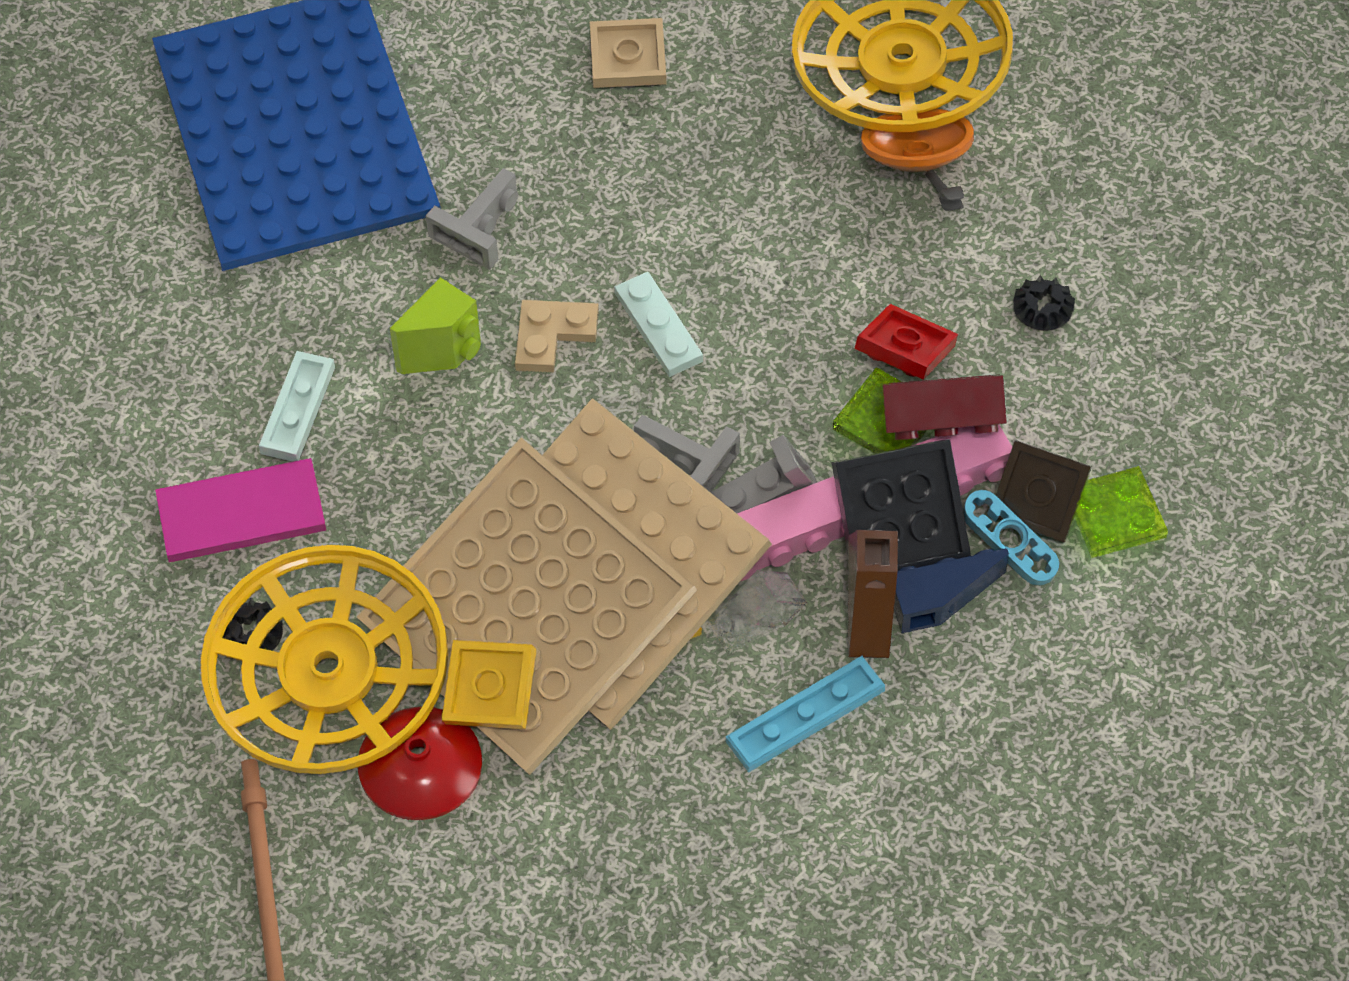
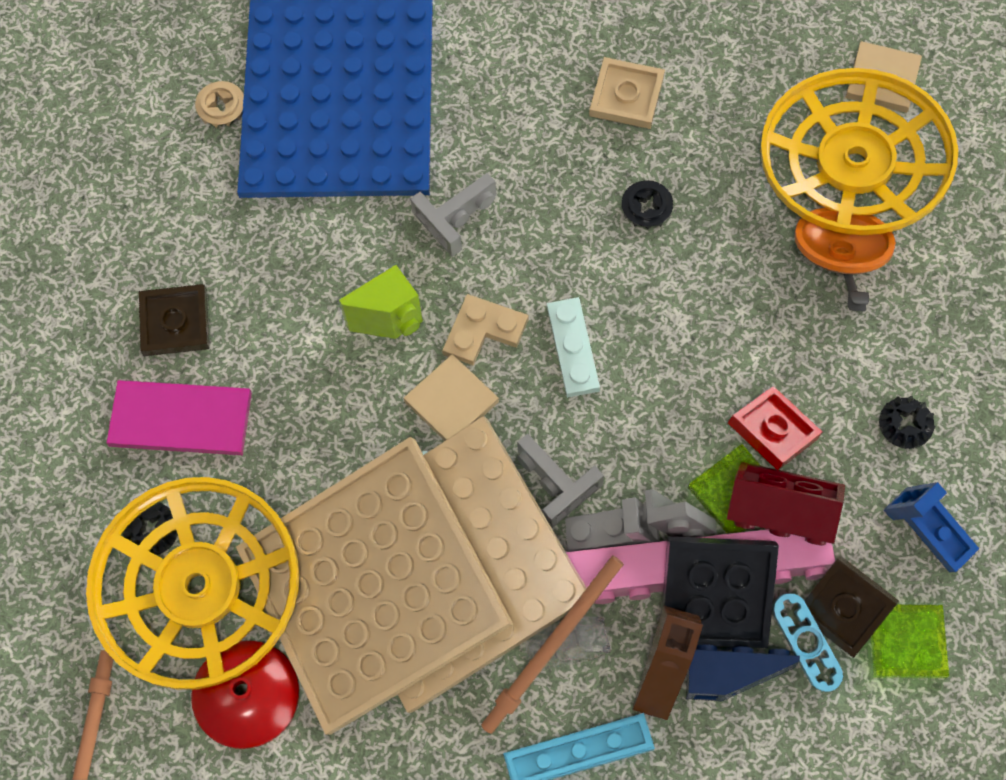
camera: 20 degrees right, 10 degrees up
light aqua plate [259,351,335,462] -> none
yellow plate [442,640,536,729] -> none
none -> dark brown plate [139,284,210,357]
none -> tan gear [195,81,244,128]
none -> tan tile [404,354,499,441]
none -> nougat bar [481,555,624,734]
none -> black gear [621,180,673,230]
none -> light grey bracket [643,489,717,538]
none -> blue bracket [883,482,979,573]

